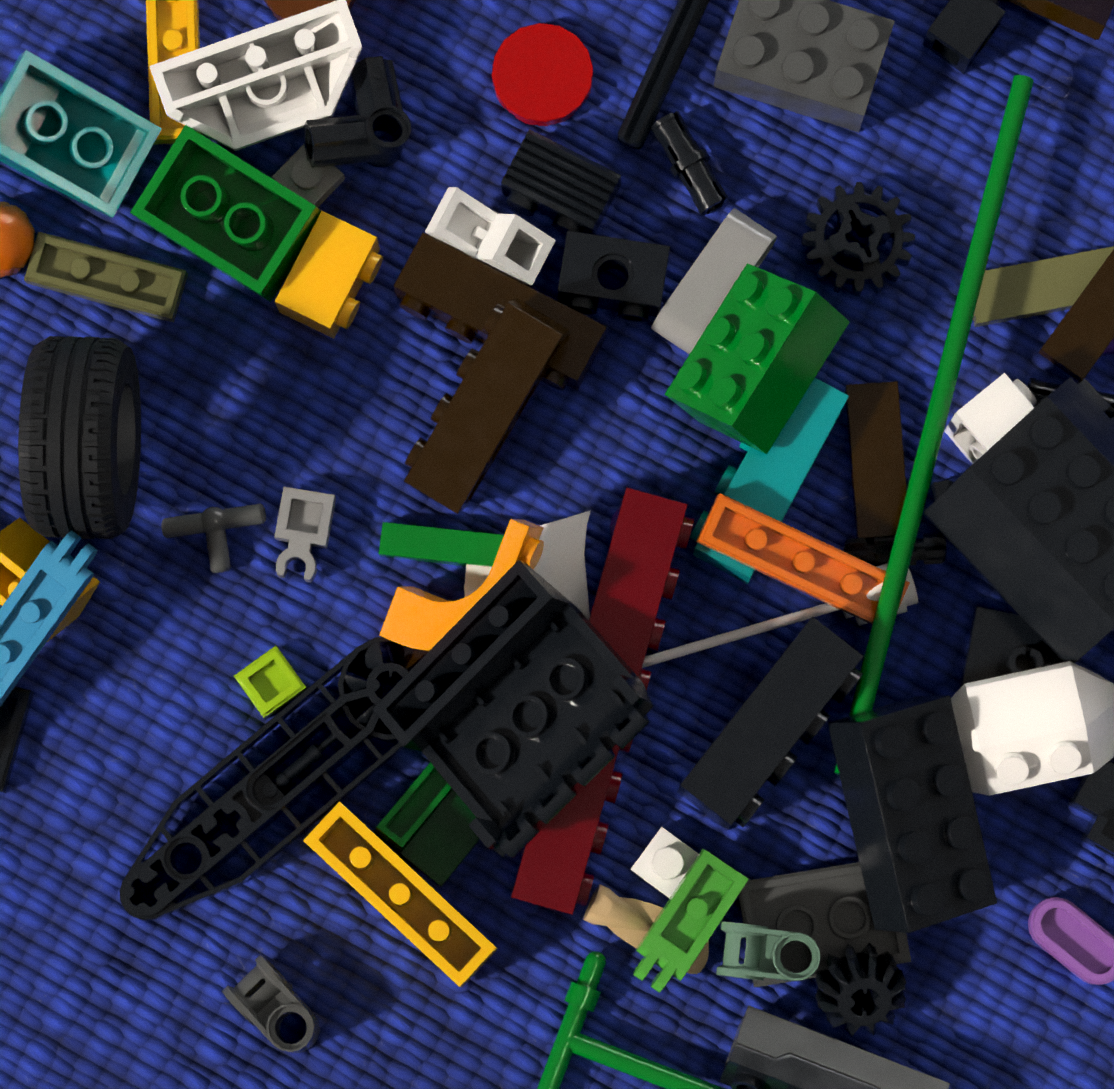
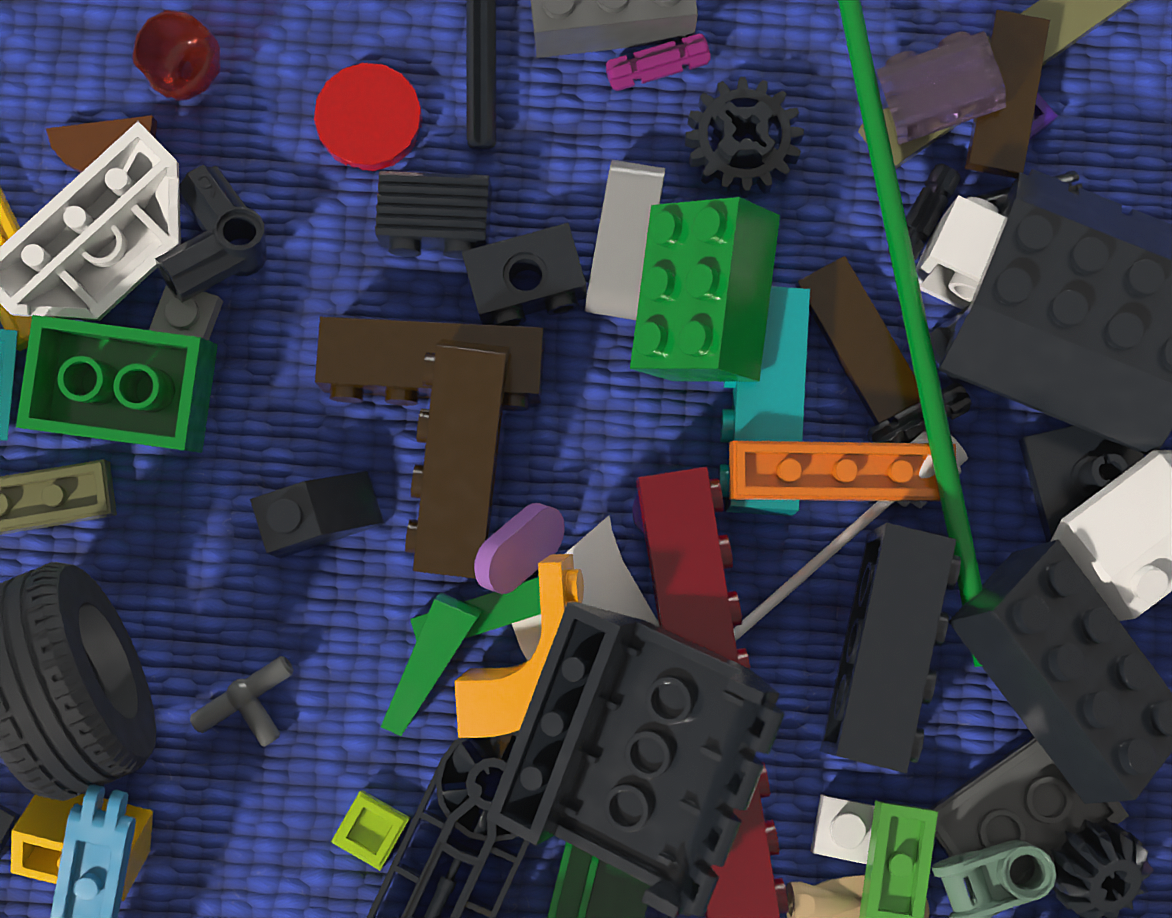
camera: 25 degrees left, 0 degrees up
light grey plate [274,486,336,583] -> none
yellow brick [275,210,383,339] -> none
white brick [425,187,556,285] -> none
black pin [650,111,729,216] -> none
none -> black slope [250,471,385,558]
none -> green piece [381,592,483,736]
none -> medium lavender tile [474,503,565,594]
none -> magenta axle [606,33,710,91]
none -> clear purple brick [876,31,1006,145]
none -> black axle [888,164,961,260]

